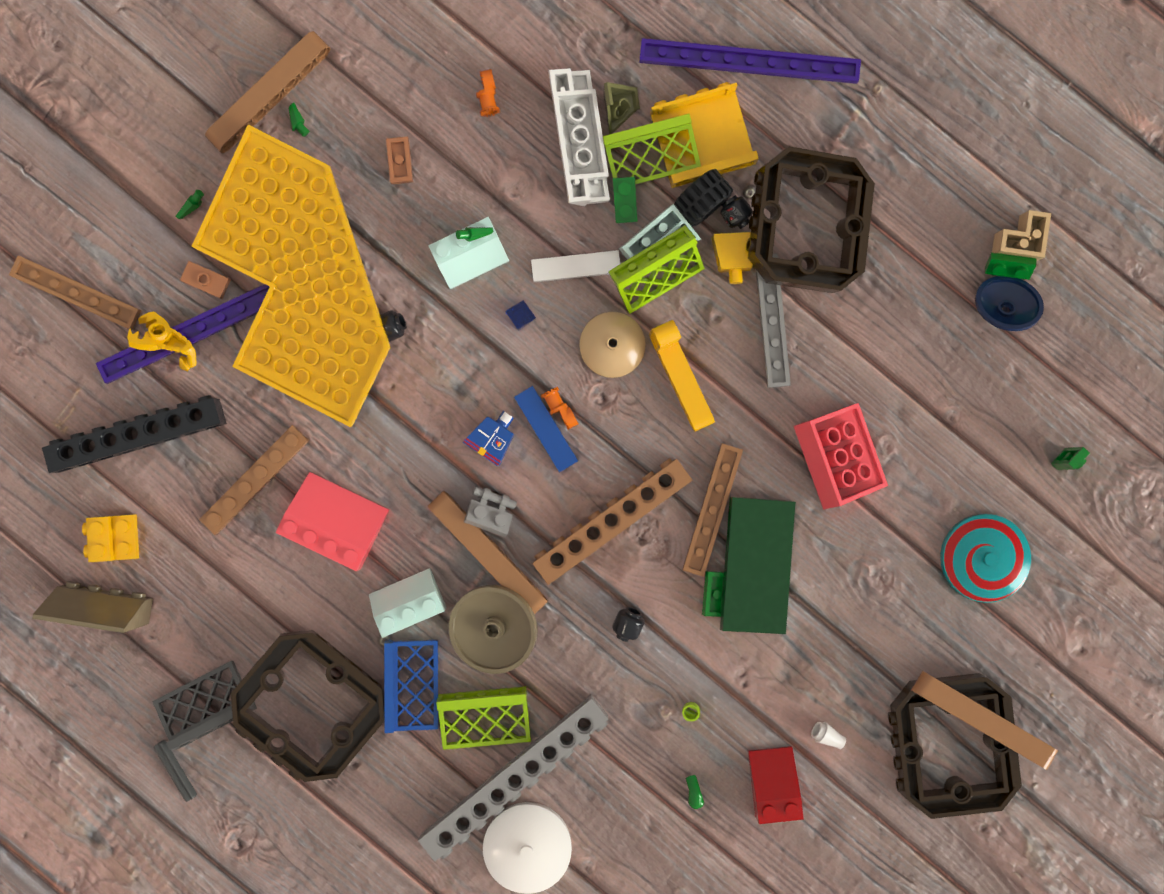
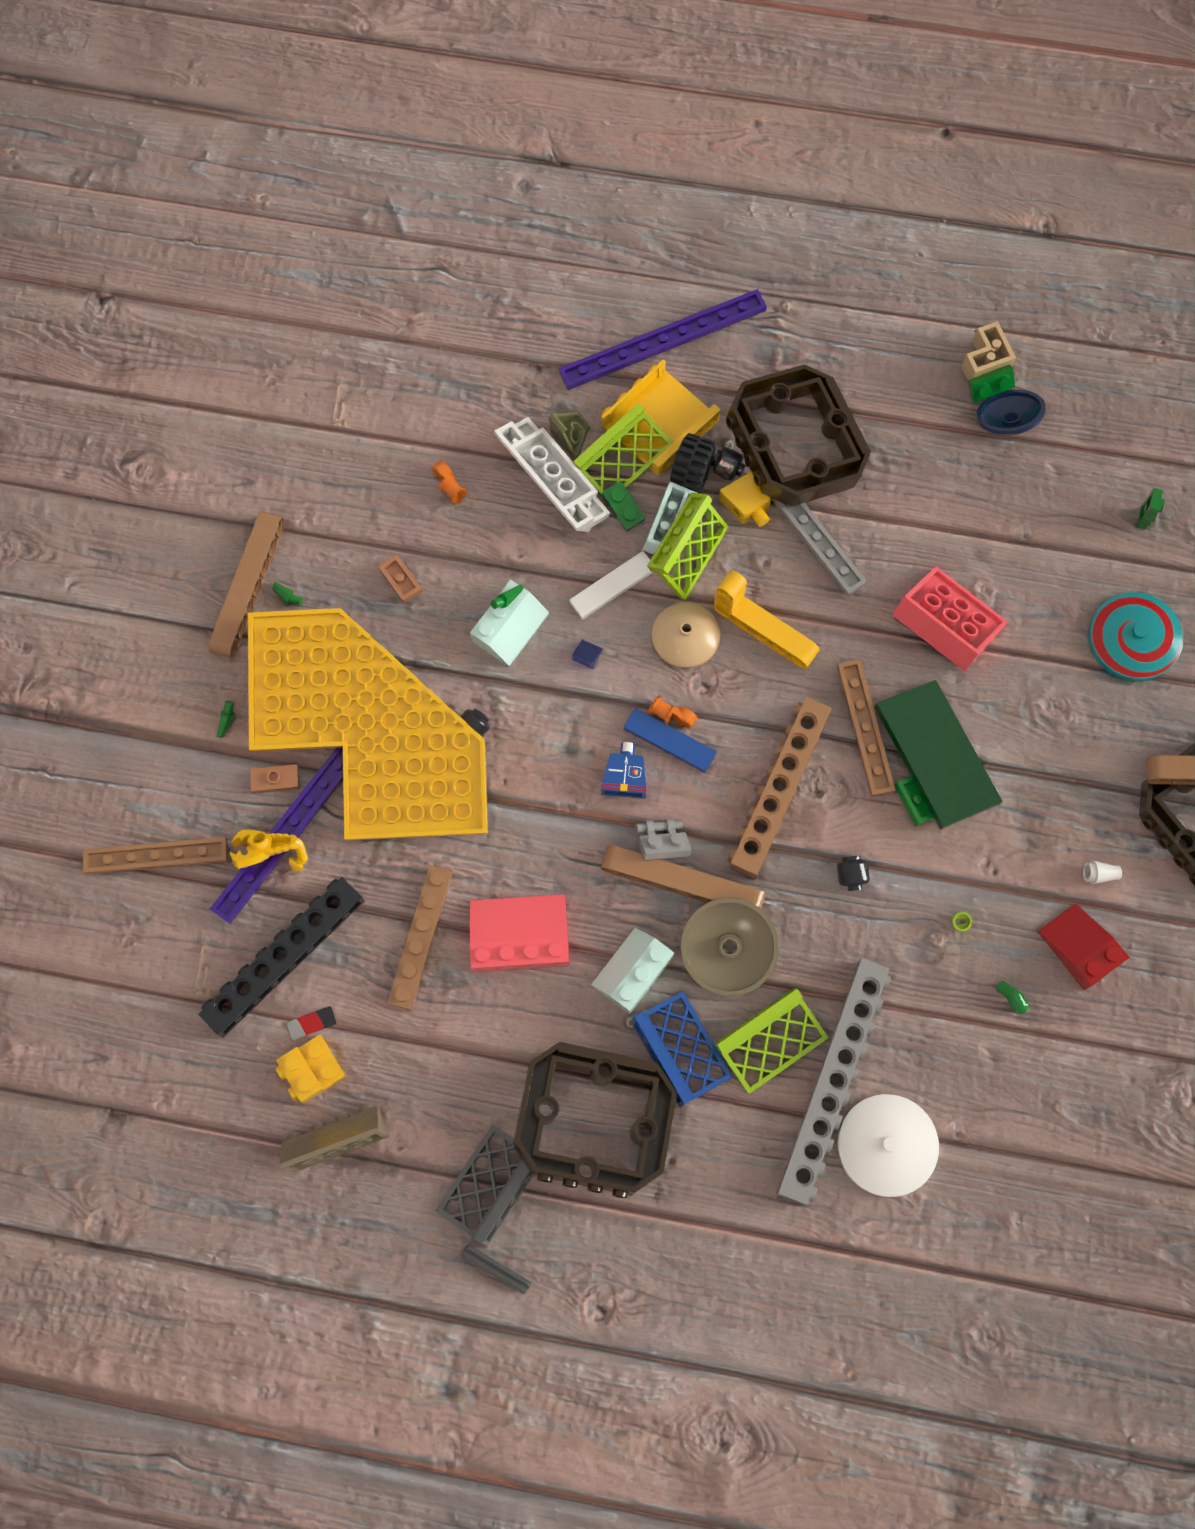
camera: 30 degrees left, 15 degrees down
none -> sticker [287,1006,336,1040]

